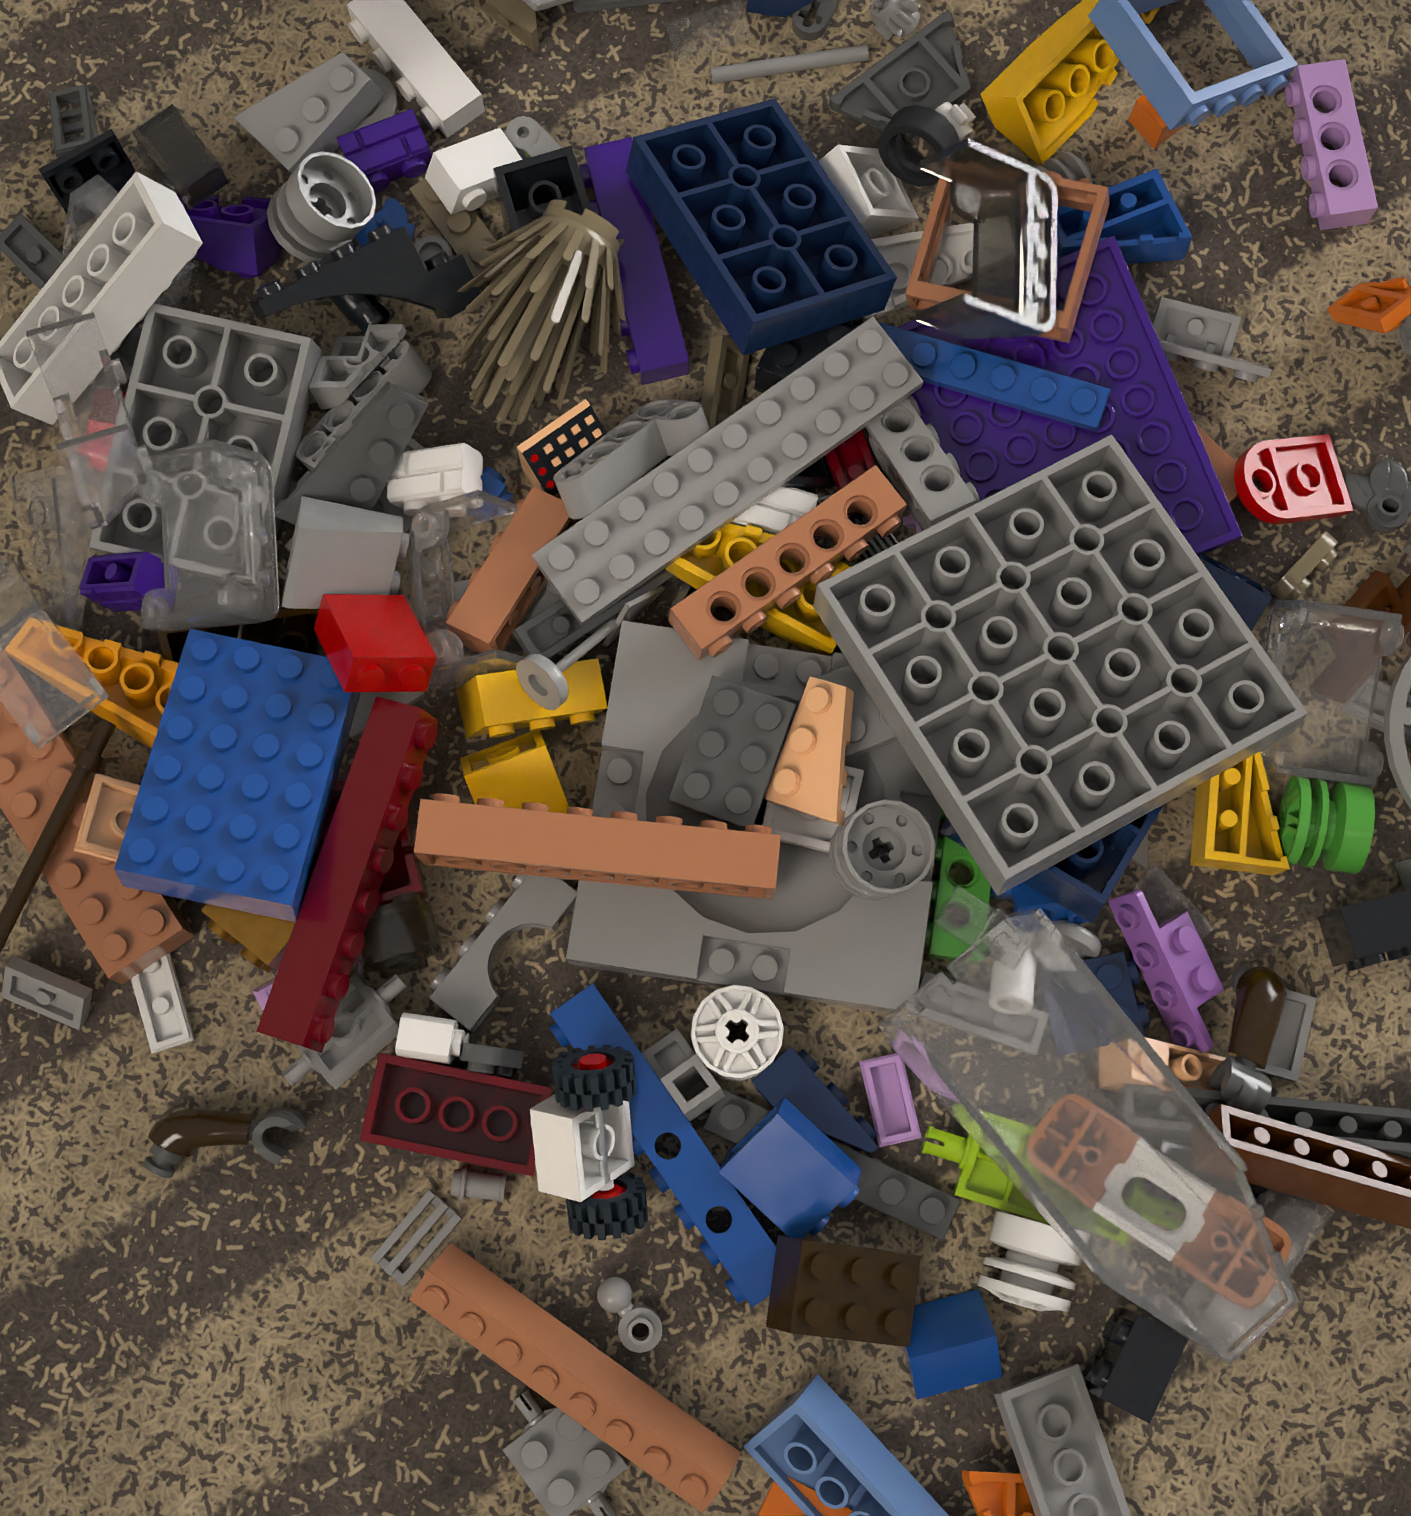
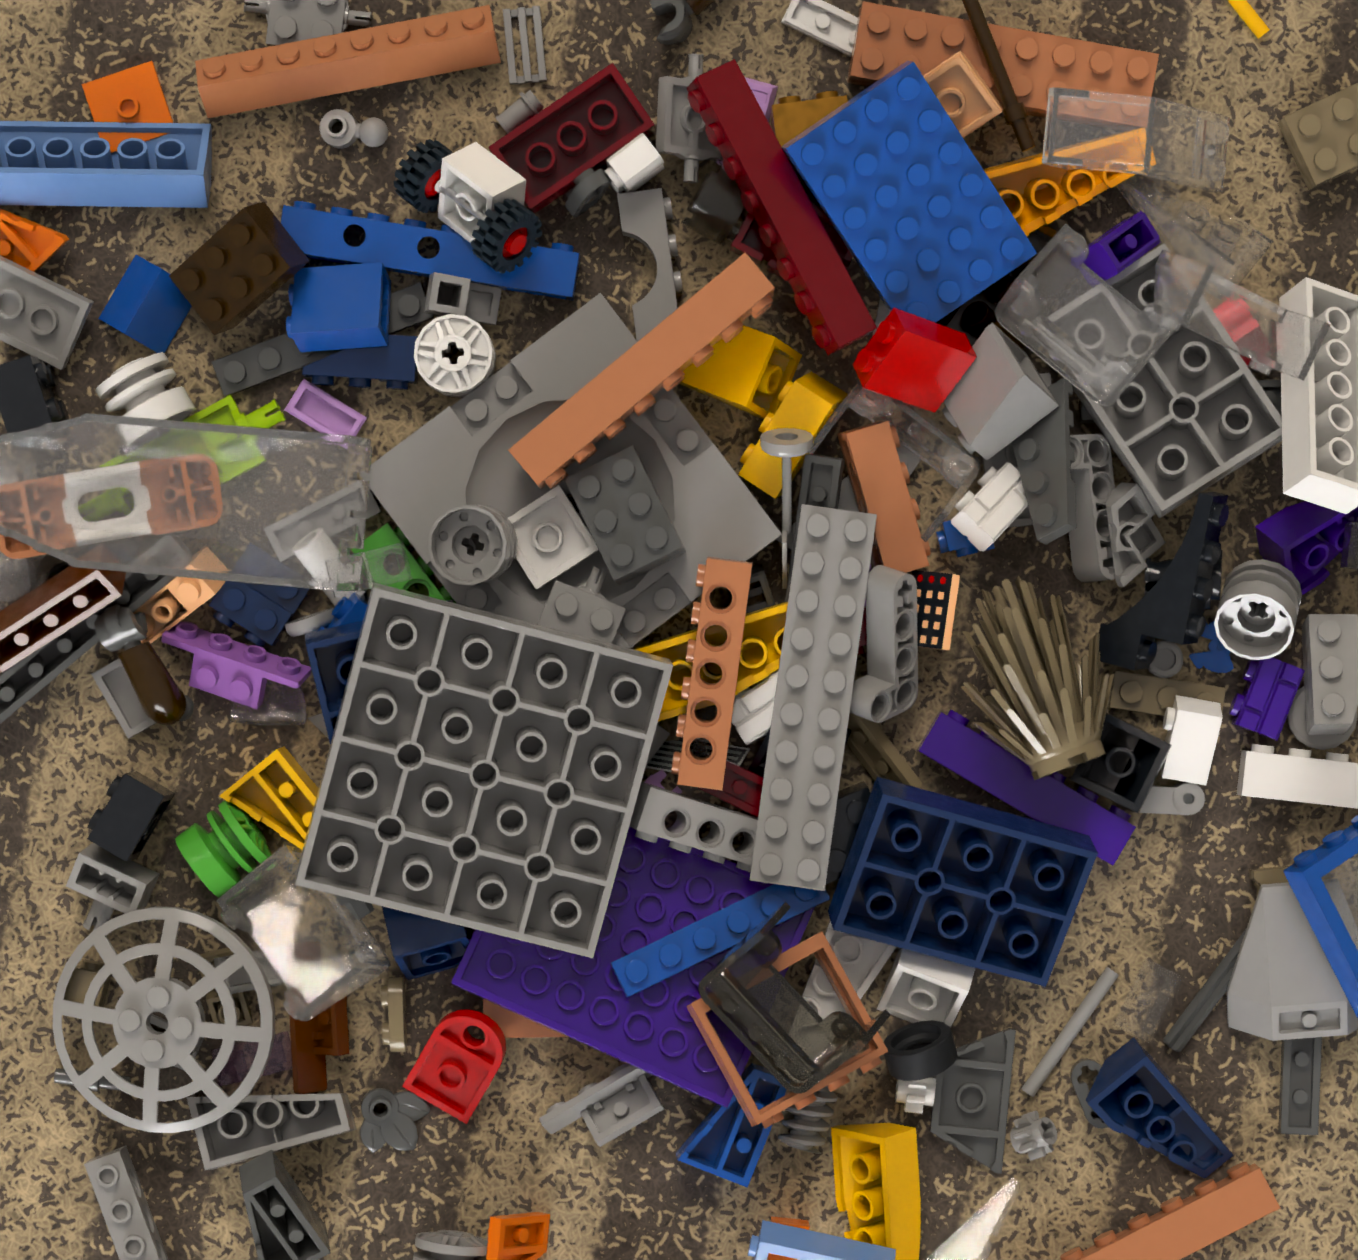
camera: 135 degrees right, 10 degrees up
light nougat wing [763,676,854,826] -> none

